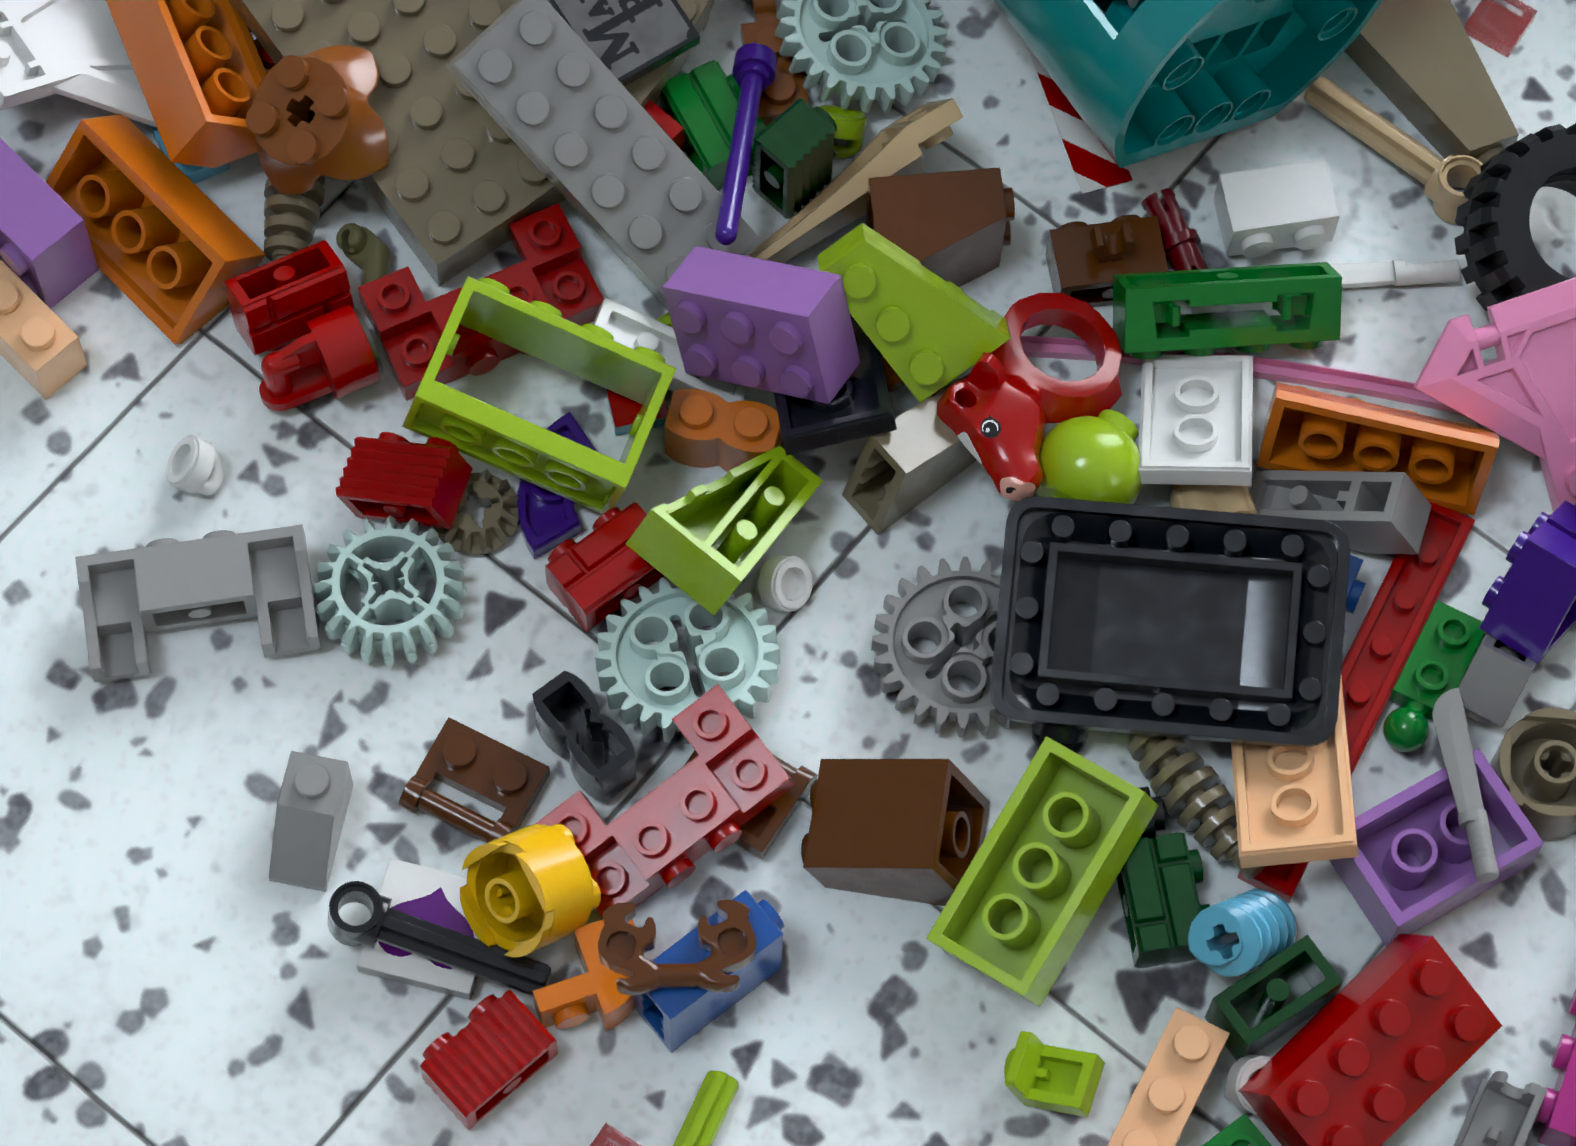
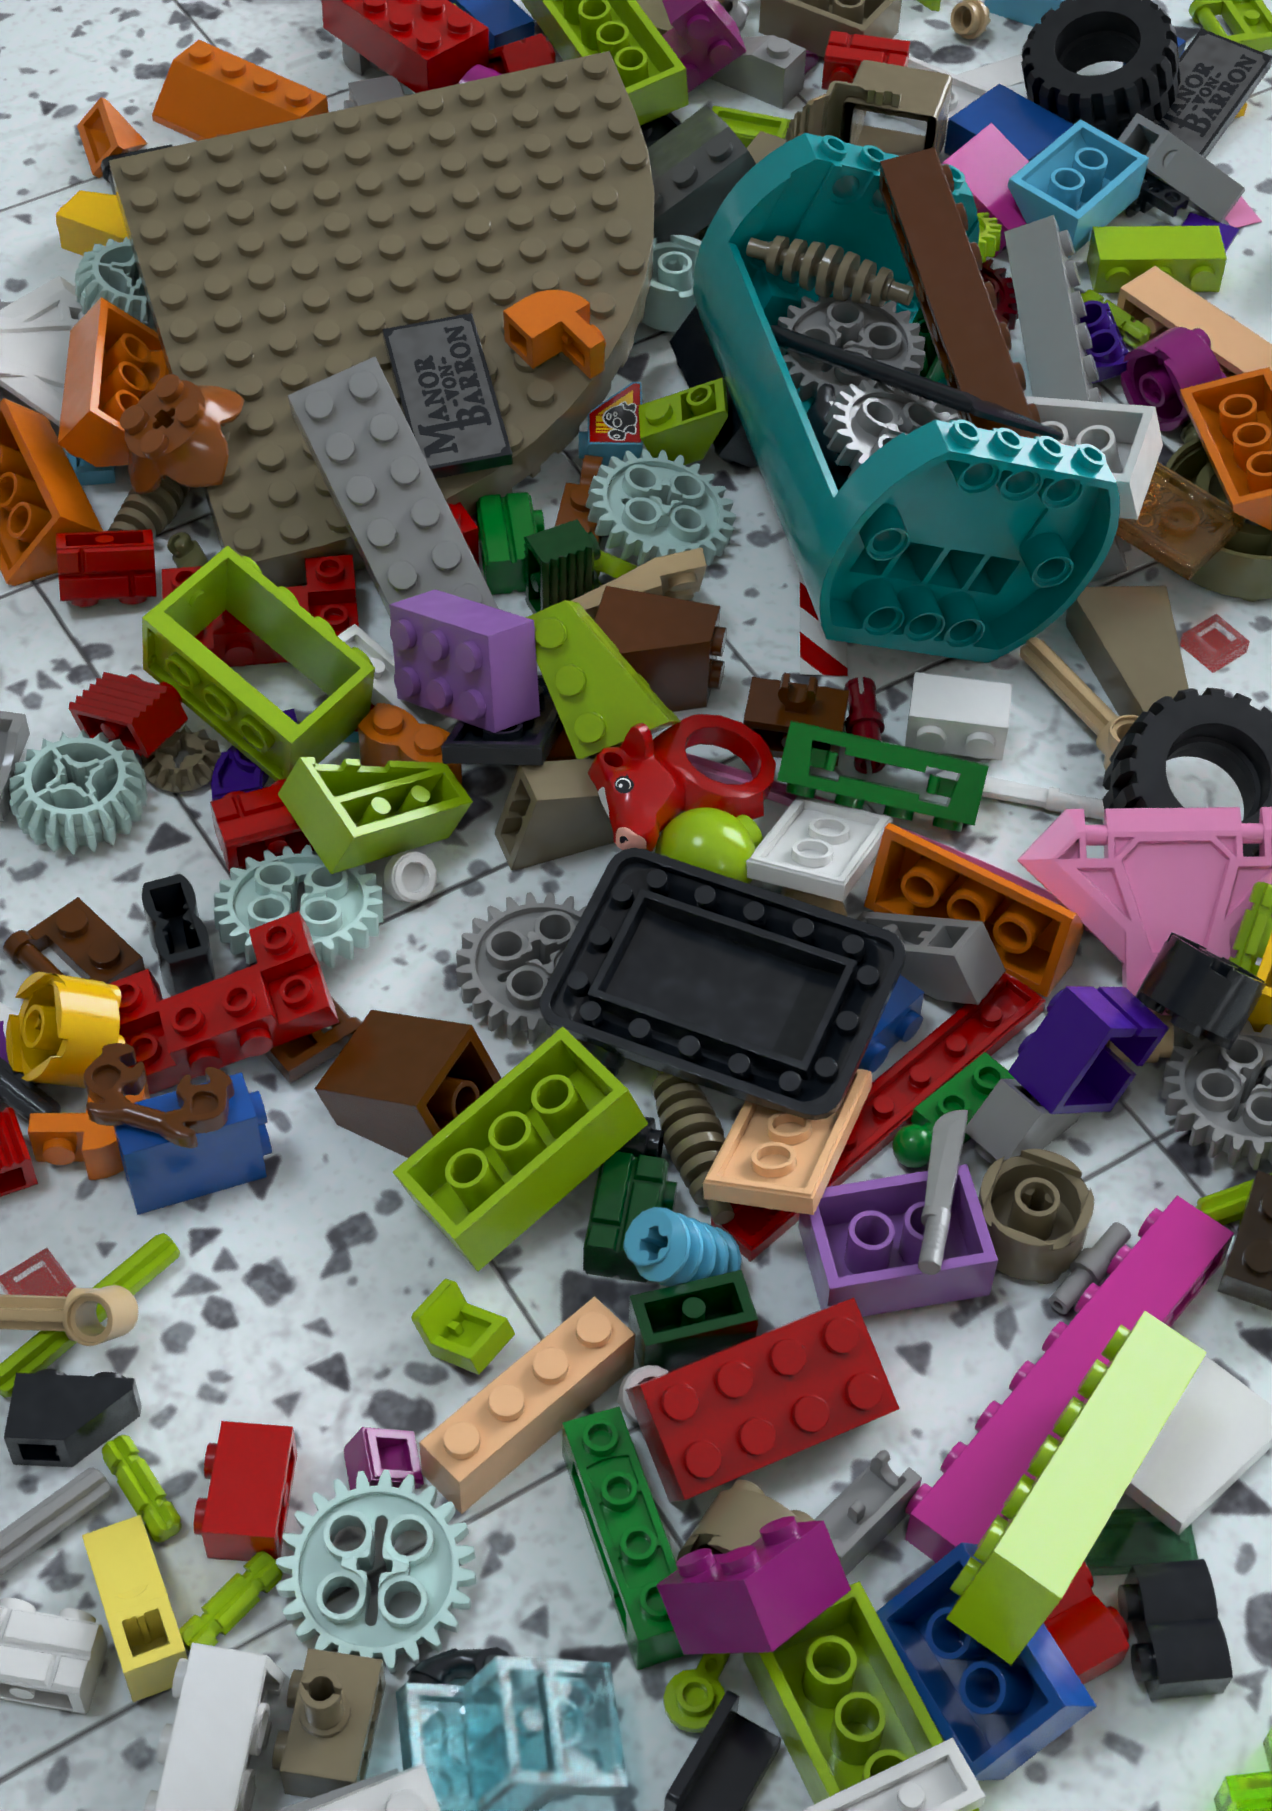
camera: 20 degrees right, 15 degrees down
red piece [259,305,384,411] -> none
dark purple piece [715,43,778,245] -> none

